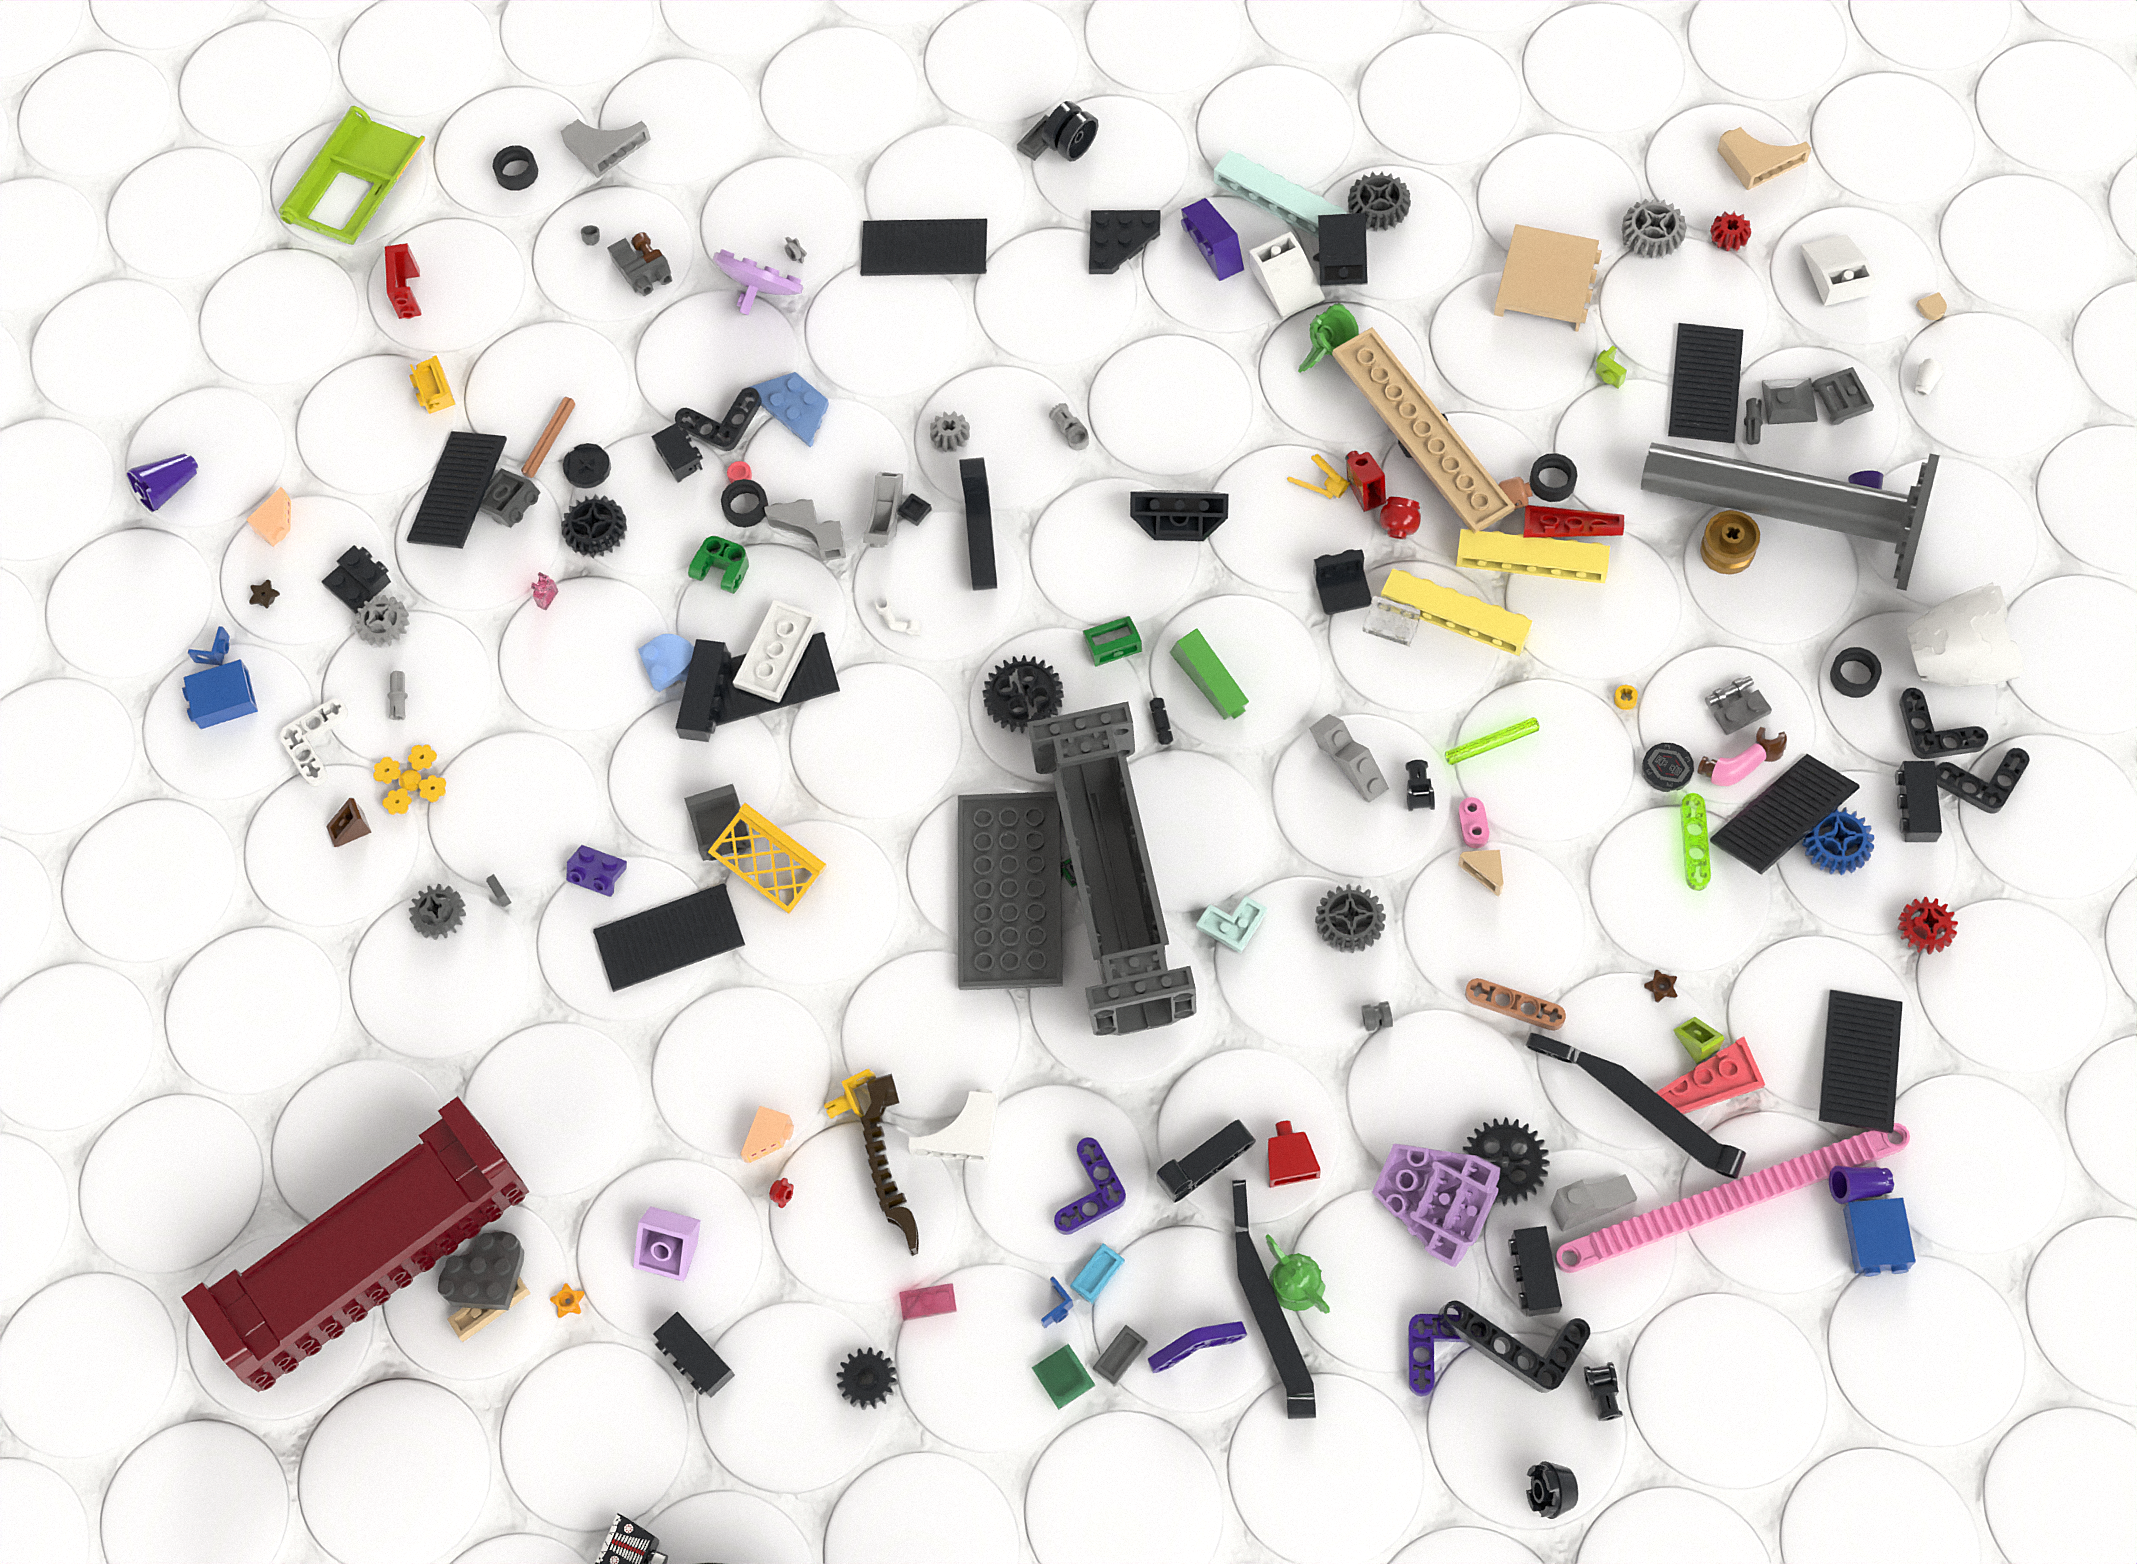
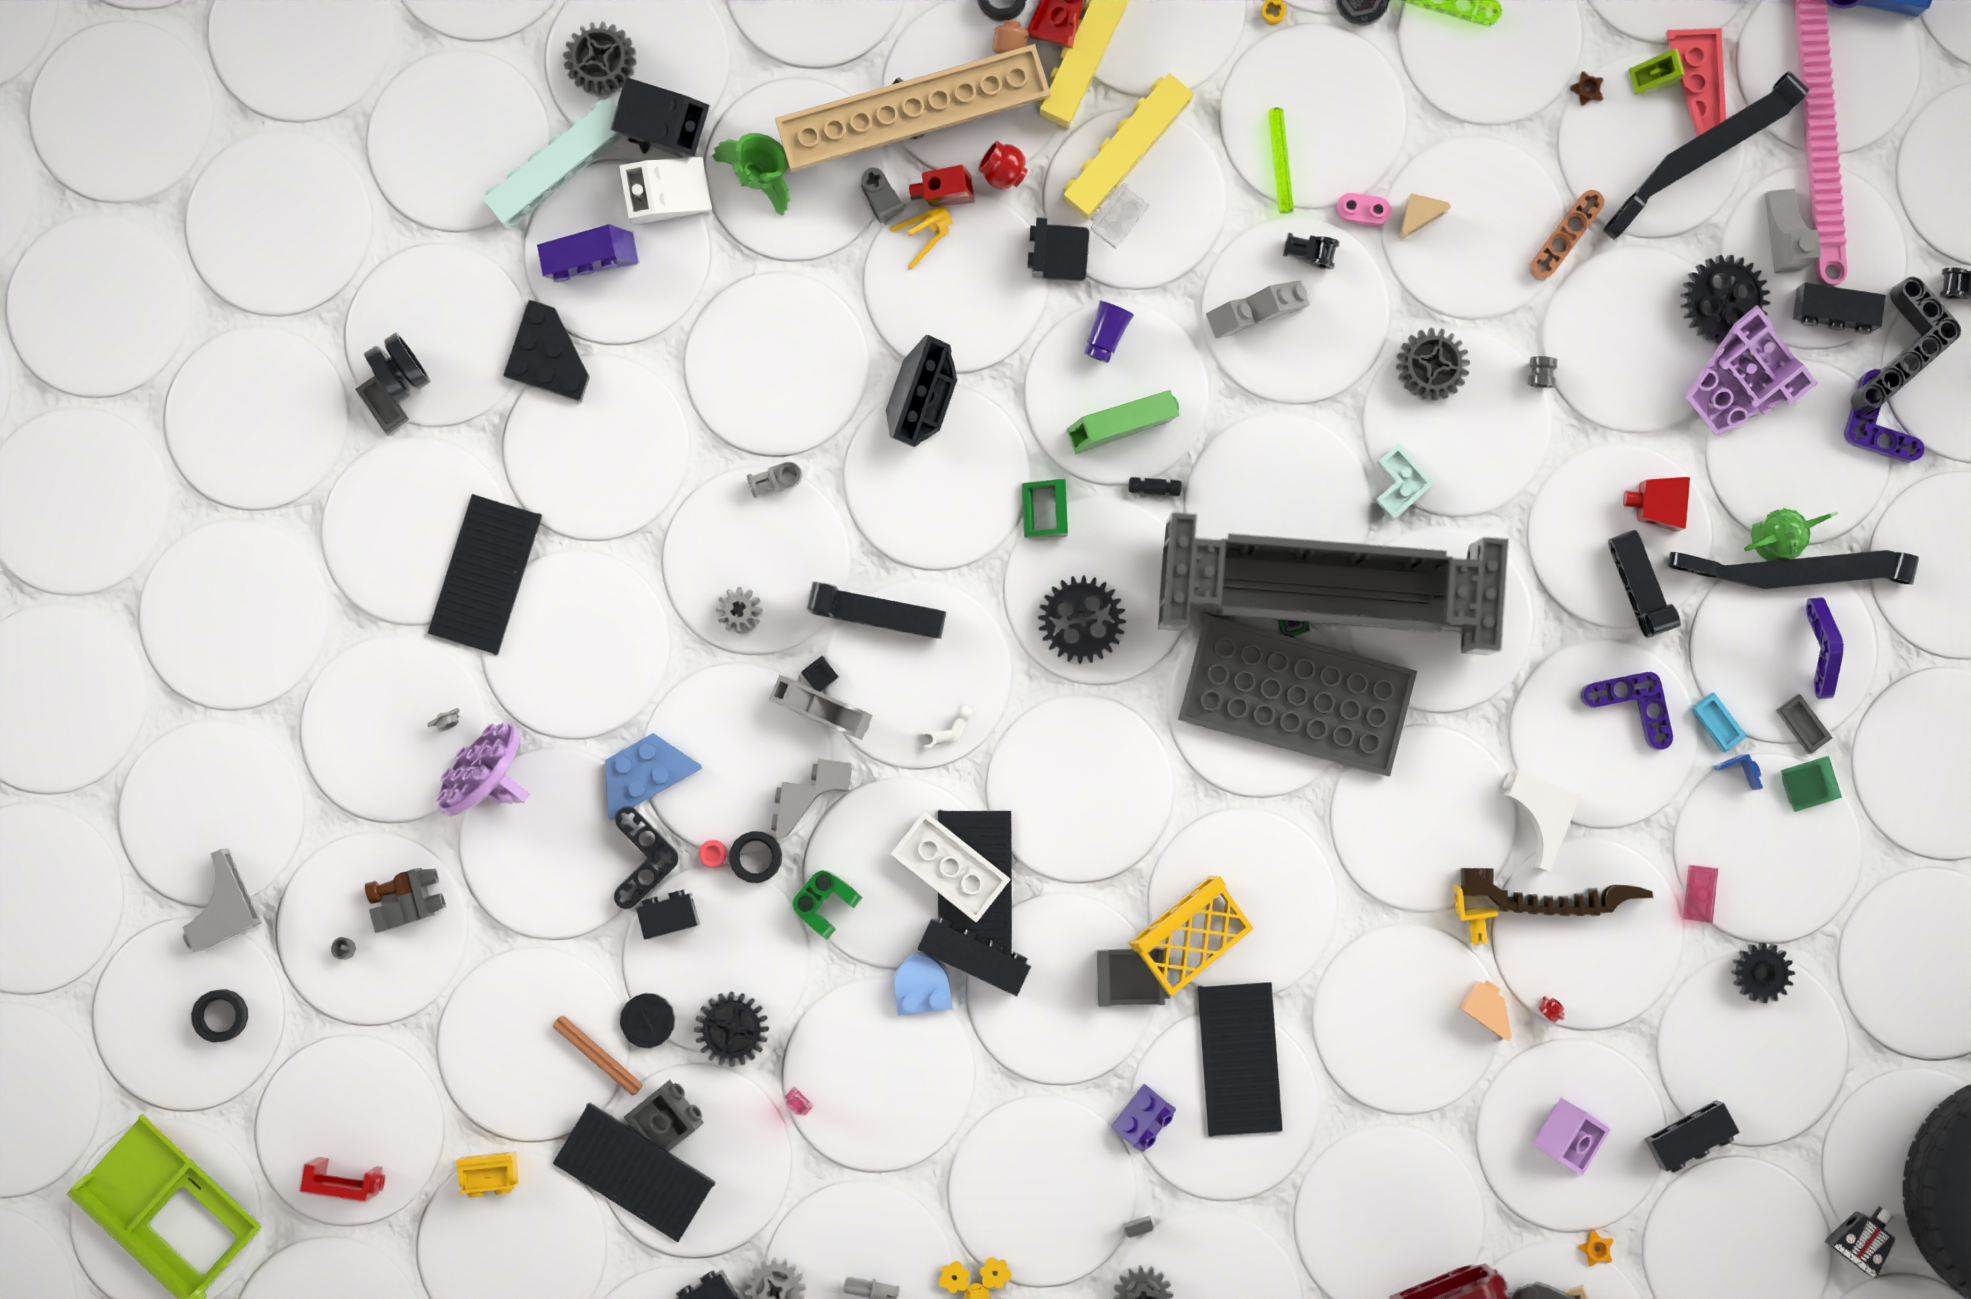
camera: 80 degrees left, 20 degrees up
none -> dark grey piece [861,168,904,223]
none -> dark purple plant [1084,300,1134,363]

